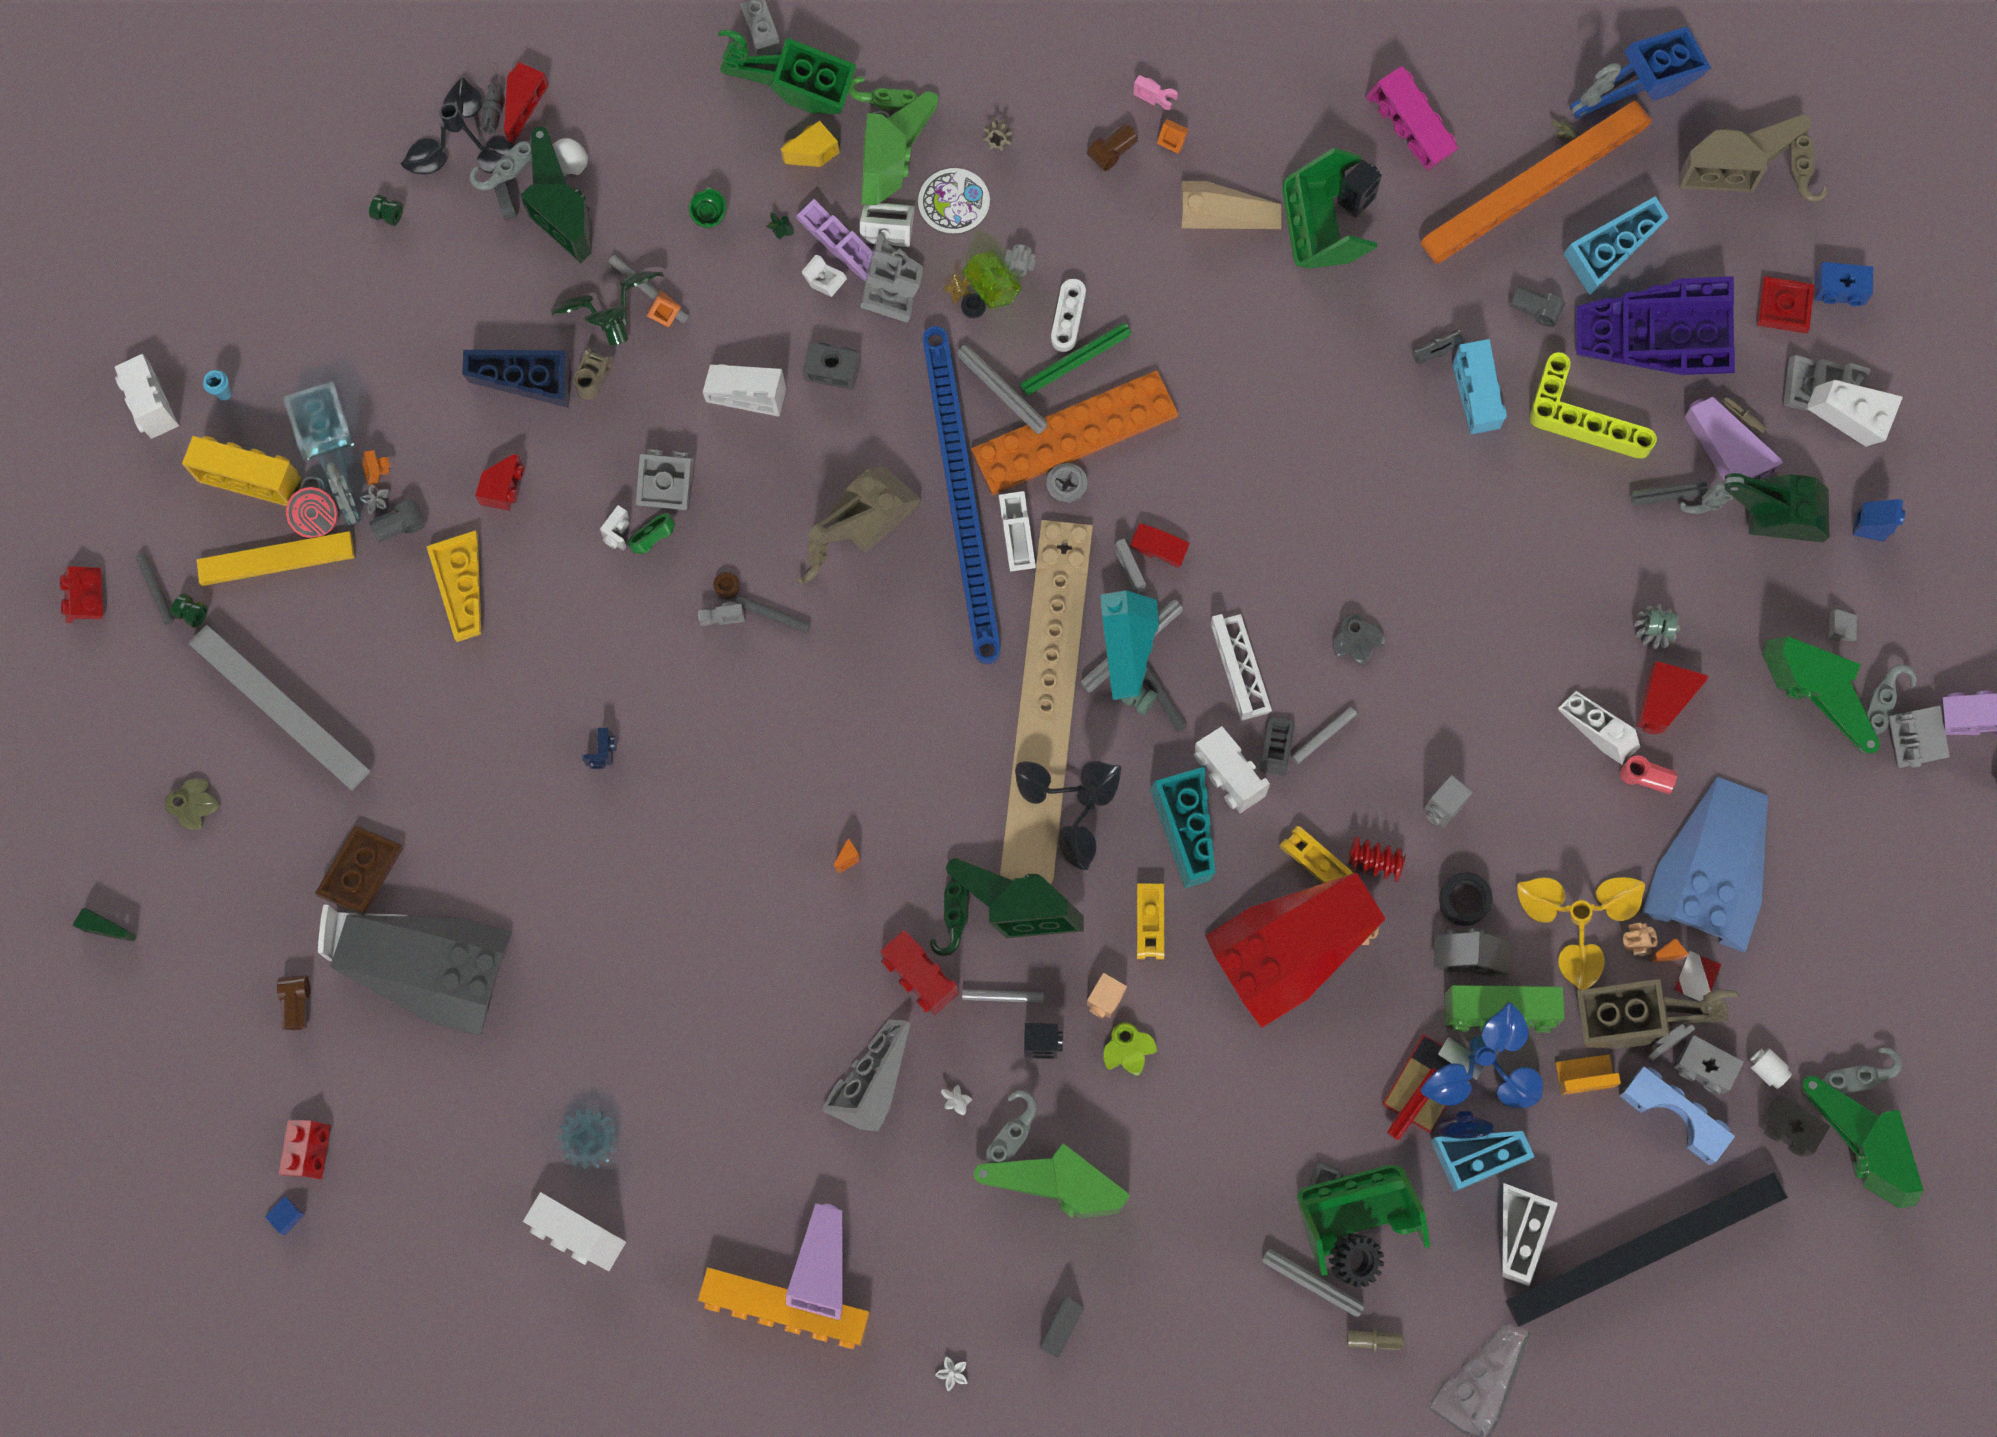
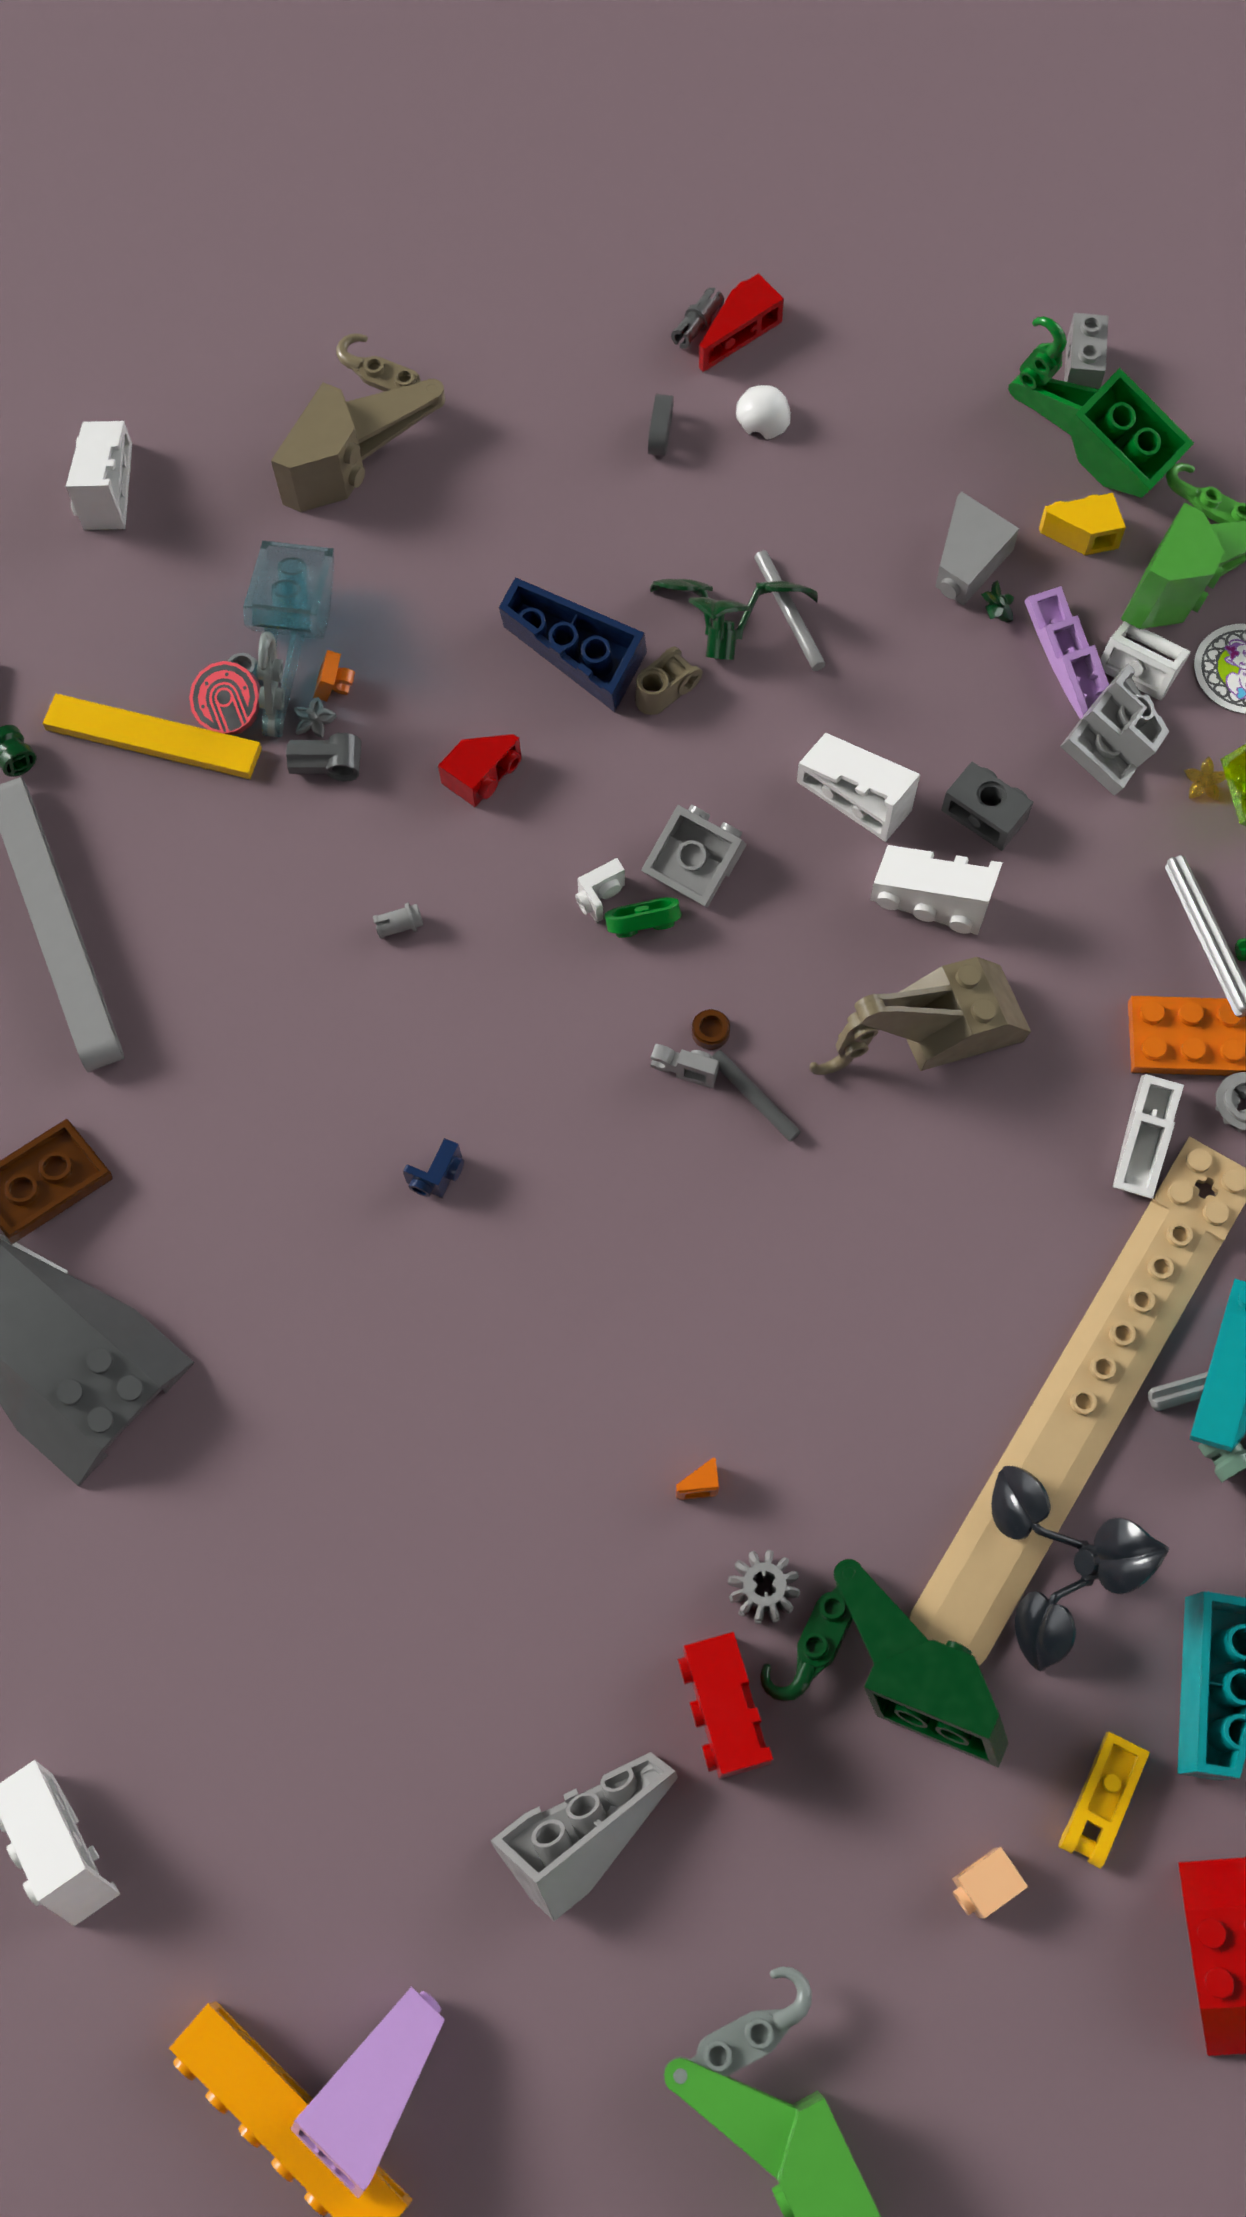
camera: 25 degrees right, 5 degrees down
yellow brick [182,436,303,506] -> none
medium azure cone [203,370,232,401] -> none
dark green wheel [369,194,403,226] -> none
black plant [400,77,514,174] -> none
yellow wing [426,530,482,642] -> none
dark green slope [470,127,591,264] -> none
clear light blue gear [557,1108,618,1169] -> none
orange slope [647,290,681,328] -> none
green hair [688,188,727,229] -> none
white bracket [802,255,847,297] -> none
blue gear [923,326,1000,664] -> none
white plant [941,1085,972,1115] -> none
black plate [961,293,986,319] -> none
light grey bar [962,989,1044,1003] -> none
black brick [1024,1023,1063,1059] -> none
lime plate [1103,1022,1157,1076] -> none
none -> dark tan slope [271,333,445,512]
none -> light grey pin [373,902,423,939]
none -> light grey gear [728,1550,800,1624]
none -> white wedge [870,845,1003,935]
none -> light grey slope [935,491,1019,605]

